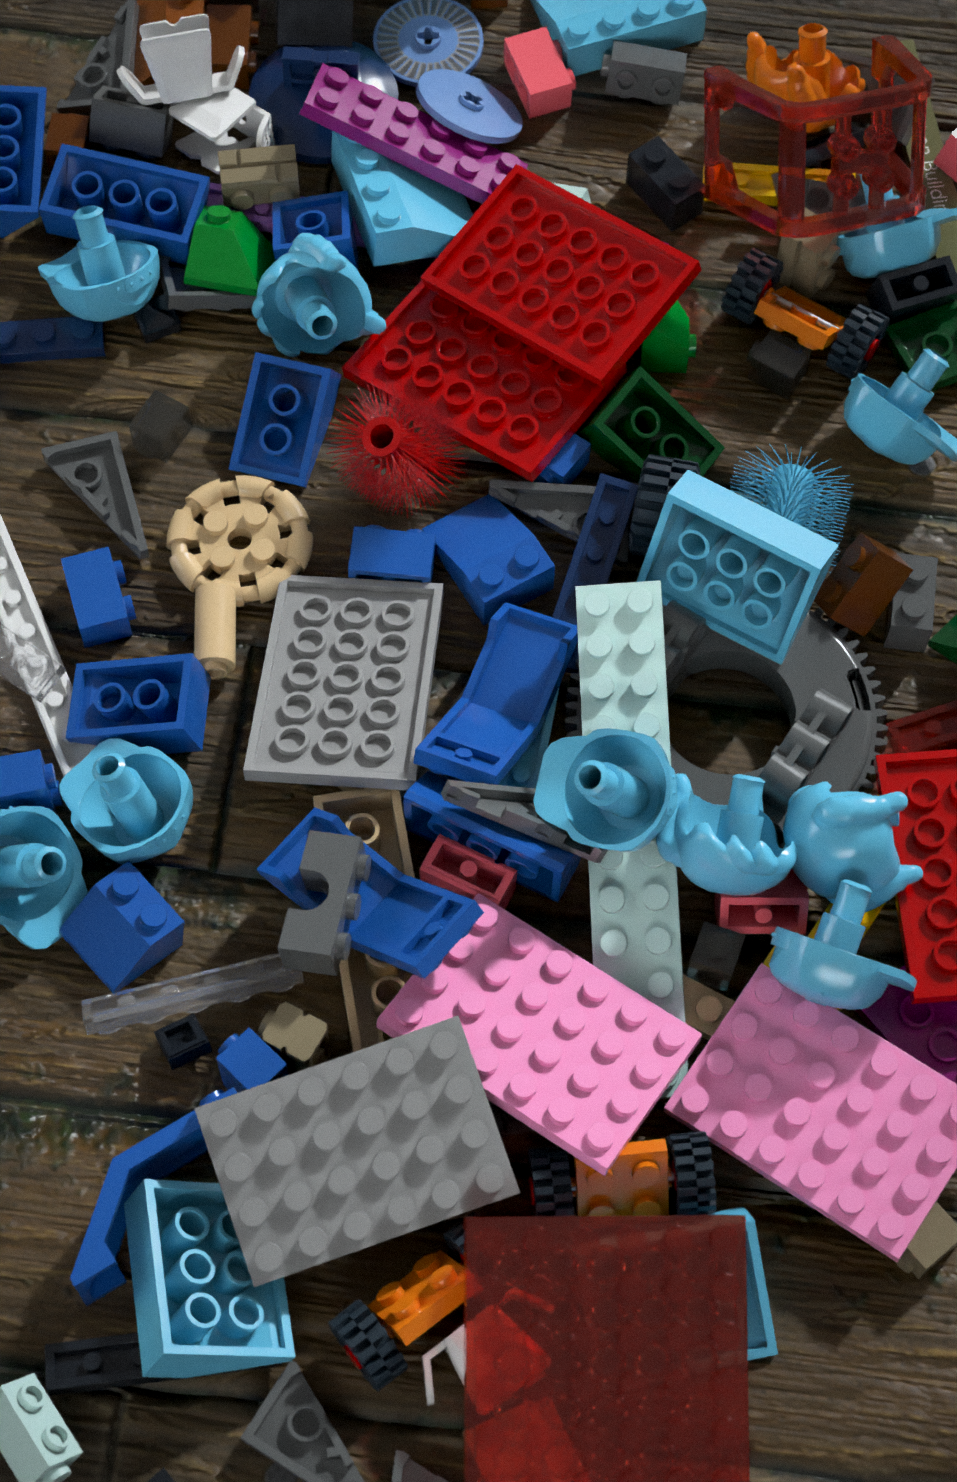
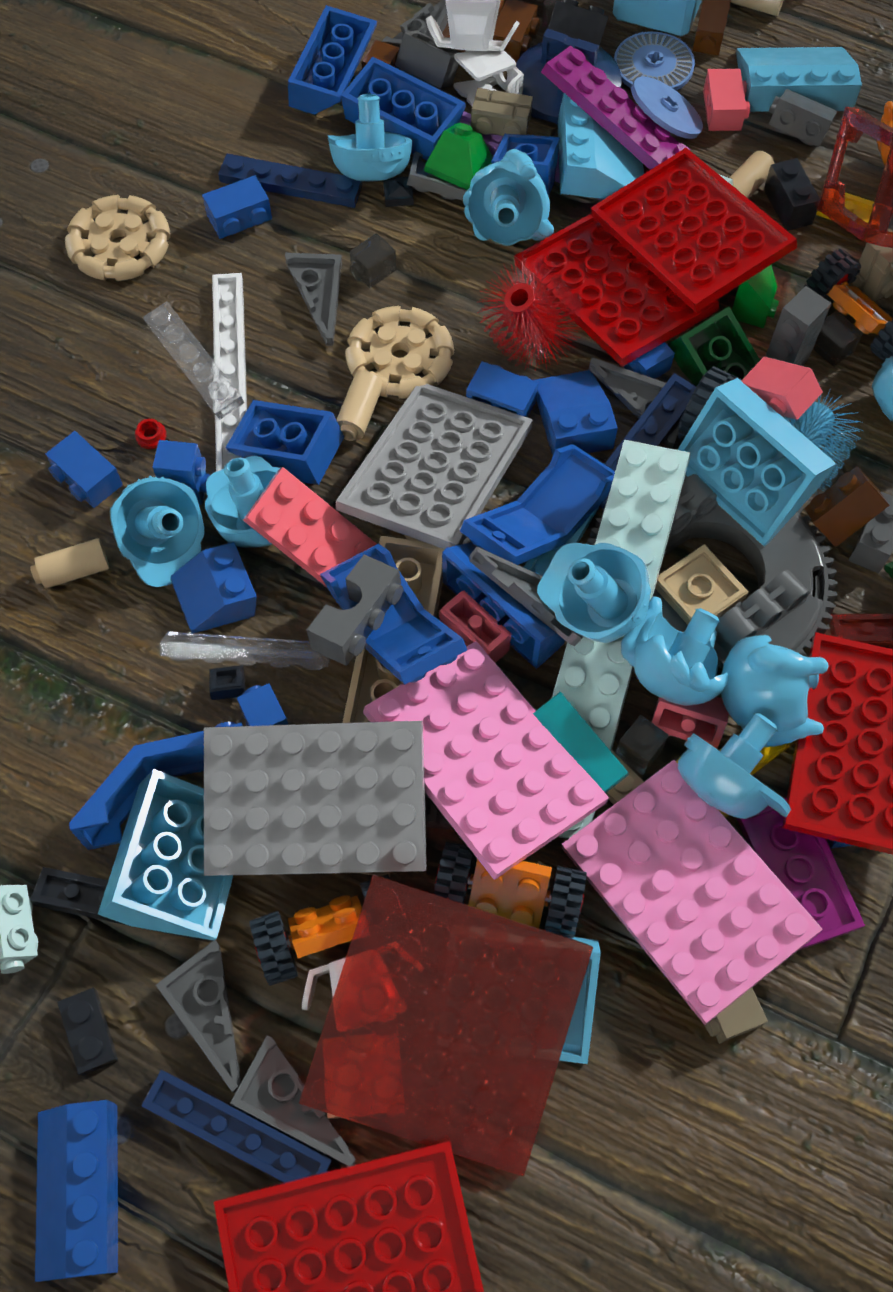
camera: 20 degrees right, 0 degrees up
blue brick [61,547,137,648] -> none
blue slope [229,352,342,487] -> none
dark tan brick [258,1001,331,1074] -> none
none -> coral plate [243,467,377,587]
none -> teal tile [533,692,629,793]
none -> tan tile [655,544,749,625]
none -> tan brick [729,151,775,198]
none -> coral brick [741,357,823,420]
none -> dark grey brick [765,286,831,366]

